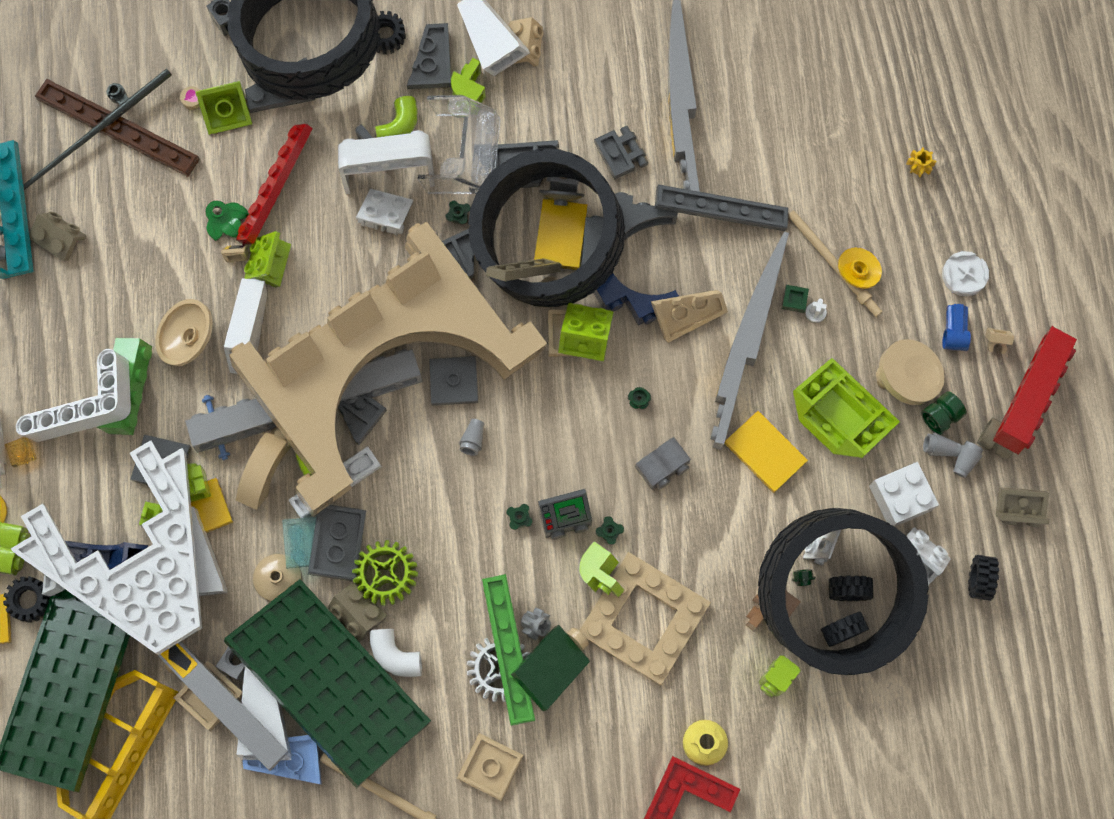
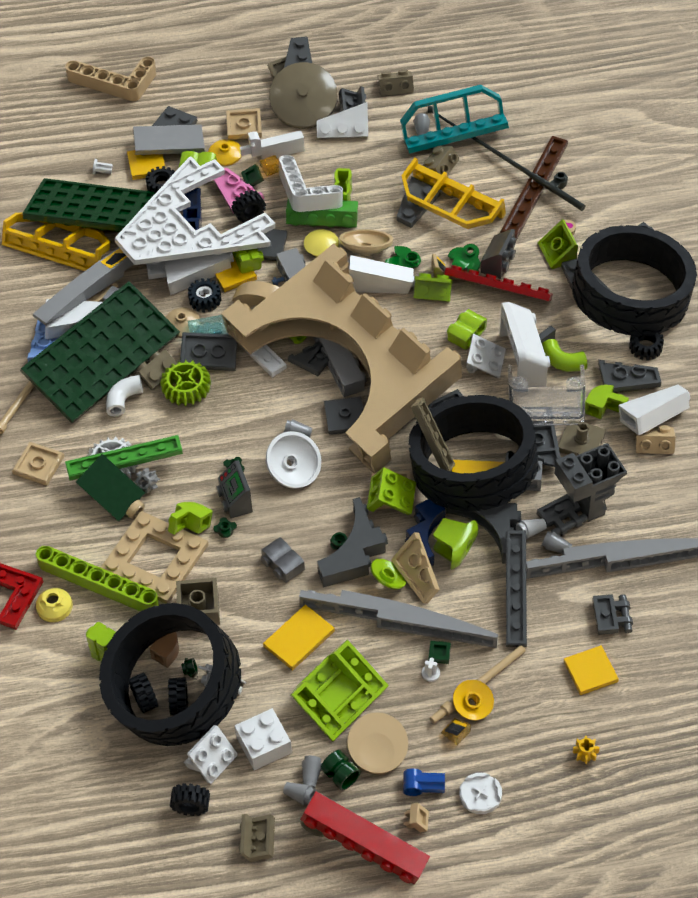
camera: 90 degrees right, 20 degrees down
none -> lime beam [36,546,159,611]
none -> dark tan brick [176,578,220,625]
none -> black bush [188,278,221,313]
none -> bright pink wing [213,167,264,214]
none -> black tyre [231,190,266,223]
none -> dark green plate [241,164,264,187]
none -> white dish [266,431,321,489]
none -> light yellow dish [304,229,339,258]
none -> dark grey arch [317,497,388,588]
none -> lime brick [334,168,352,201]
none -> lime dish [370,559,406,589]
none -> green plate [385,246,421,268]
none -> dark grey wing [397,176,441,228]
none -> yellow plate [401,157,506,229]
none -> lime piece [433,518,479,570]
none -> slope [441,718,471,745]
none -> lime brick [447,309,487,350]
none -> dark grey slope [481,229,517,279]
none -> white cone [516,518,547,539]
none -> light grey cone [541,531,572,554]
none -> dark grey brick [554,443,627,522]
none -> dark tan tile [558,418,606,456]
none -> yellow tile [564,645,619,695]
none -> dark grey plate [592,594,633,635]

